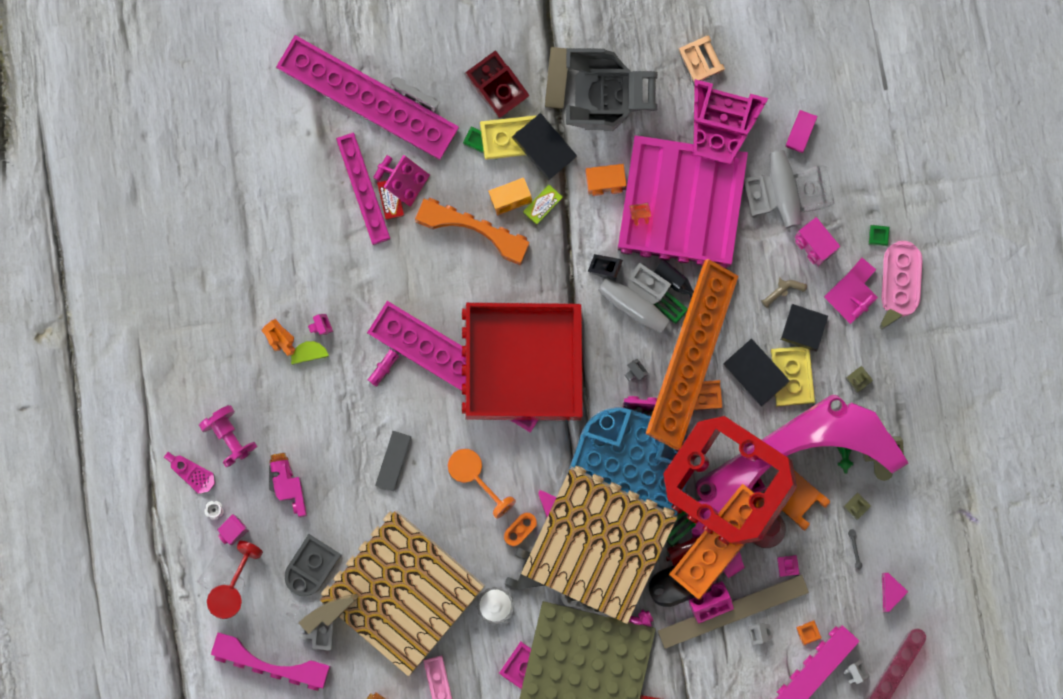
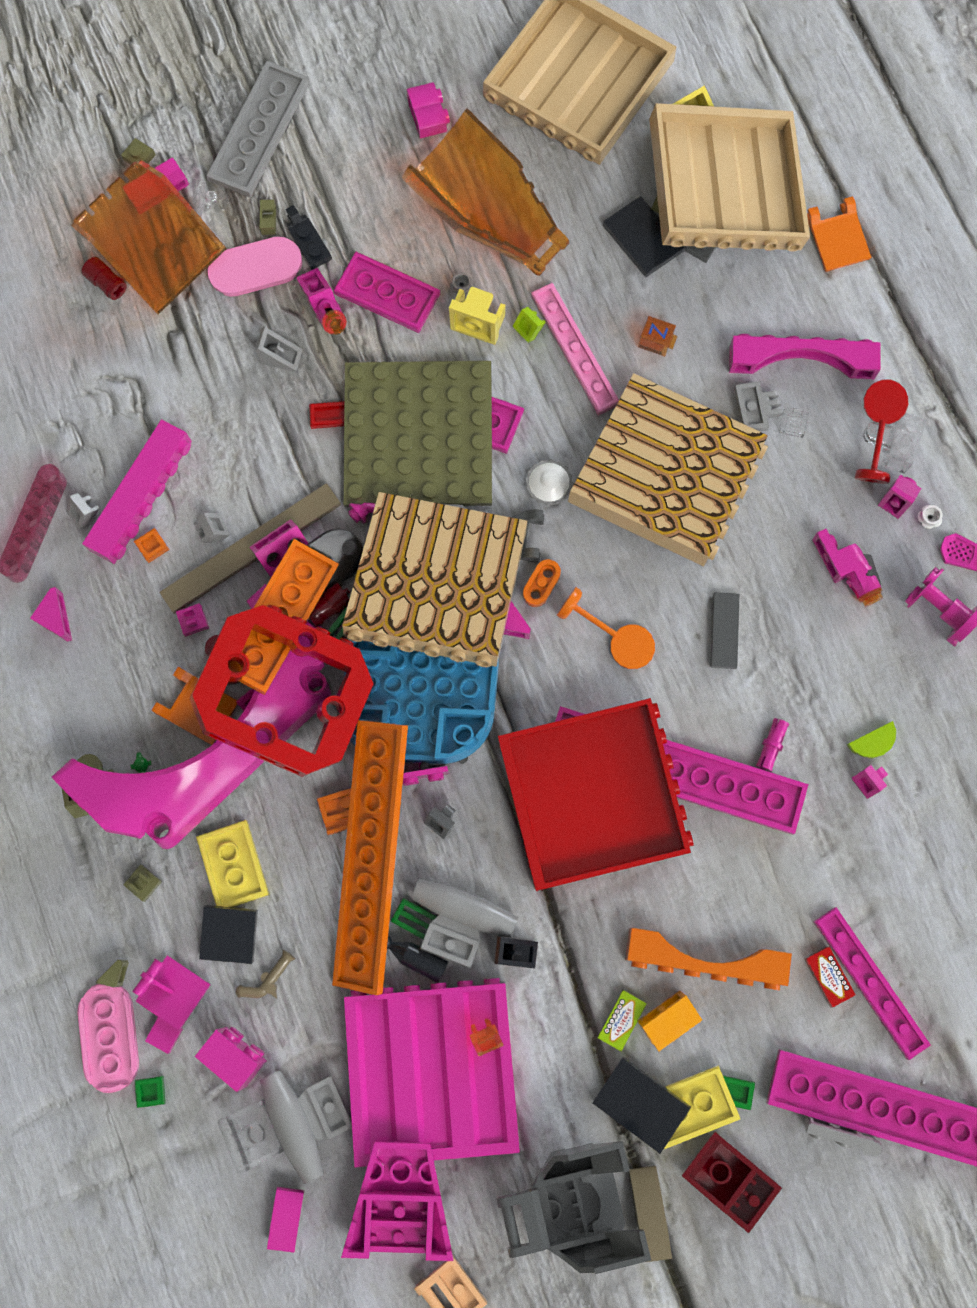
camera: 170 degrees right, 5 degrees down
orange rock [261,319,295,356] -> none
dark grey tile [285,534,342,596] -> none
dark tan slope [298,594,359,634] -> none
dark pink plate [373,155,430,207] -> none
orange brick [585,164,626,196] -> none
black tile [723,338,790,407] -> none
olive tile [843,492,871,520] -> none
dark grey hinge [848,529,863,569] -> none

